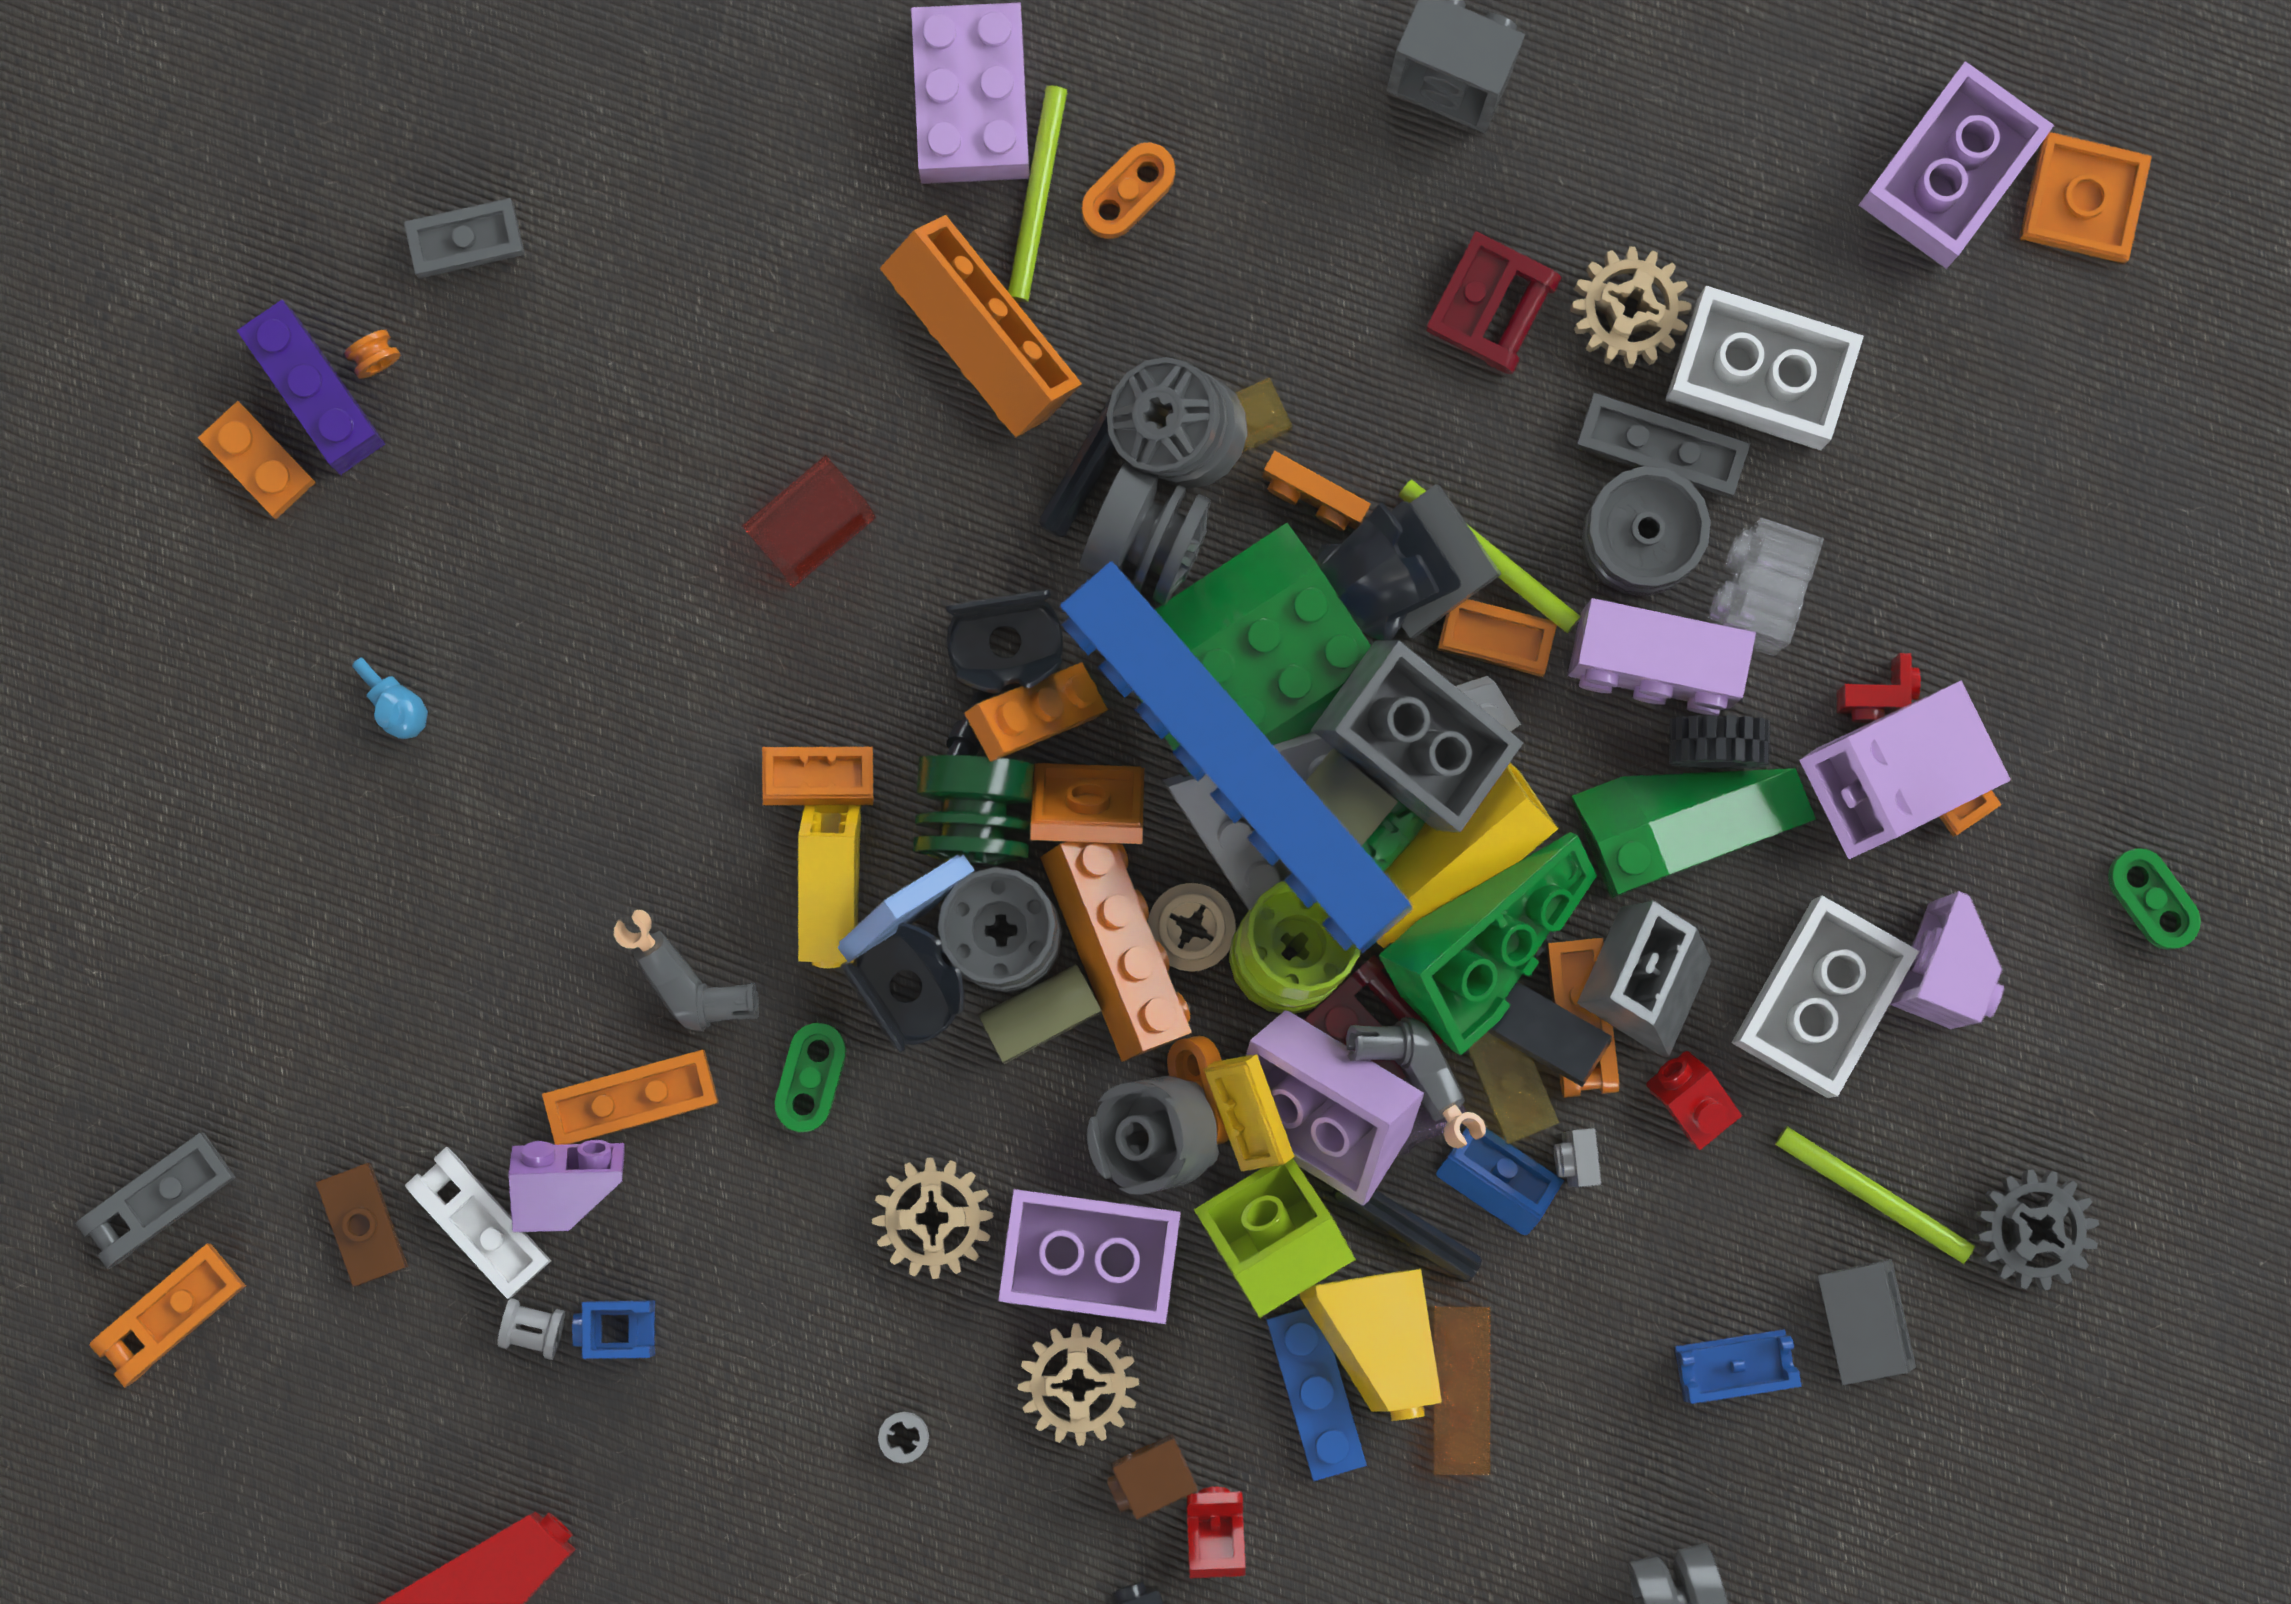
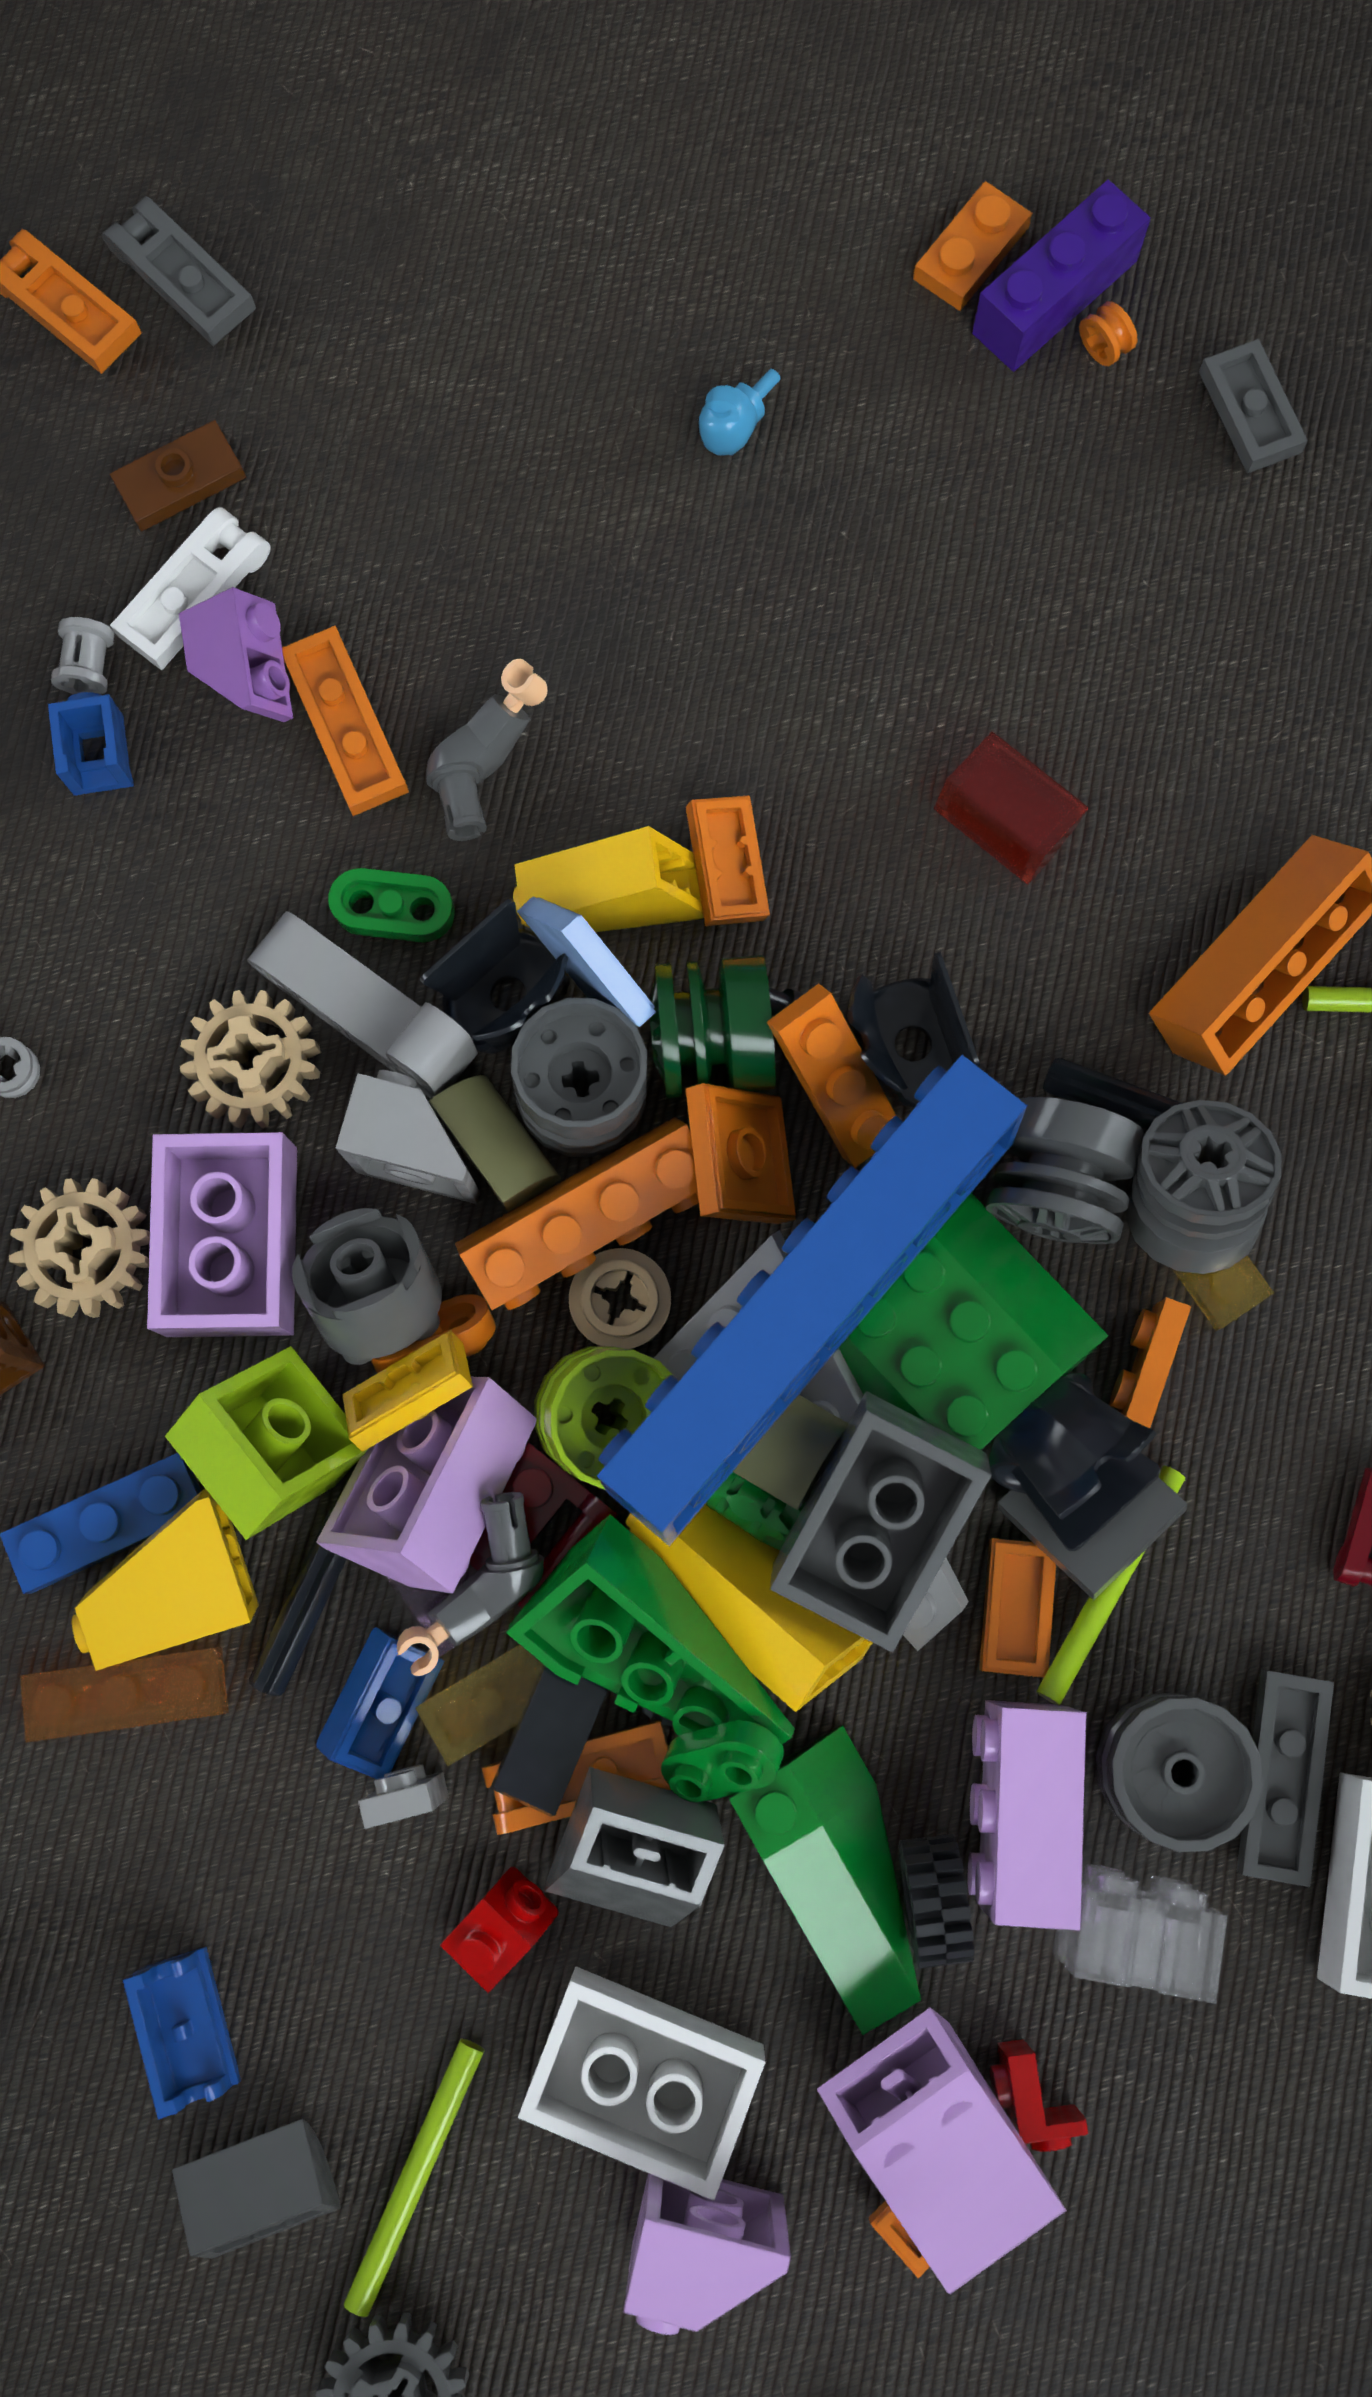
camera: 90 degrees right, 5 degrees down
none -> light grey beam [247,911,478,1099]
none -> light grey slope [336,1070,480,1204]
none -> green plate [661,1720,784,1802]

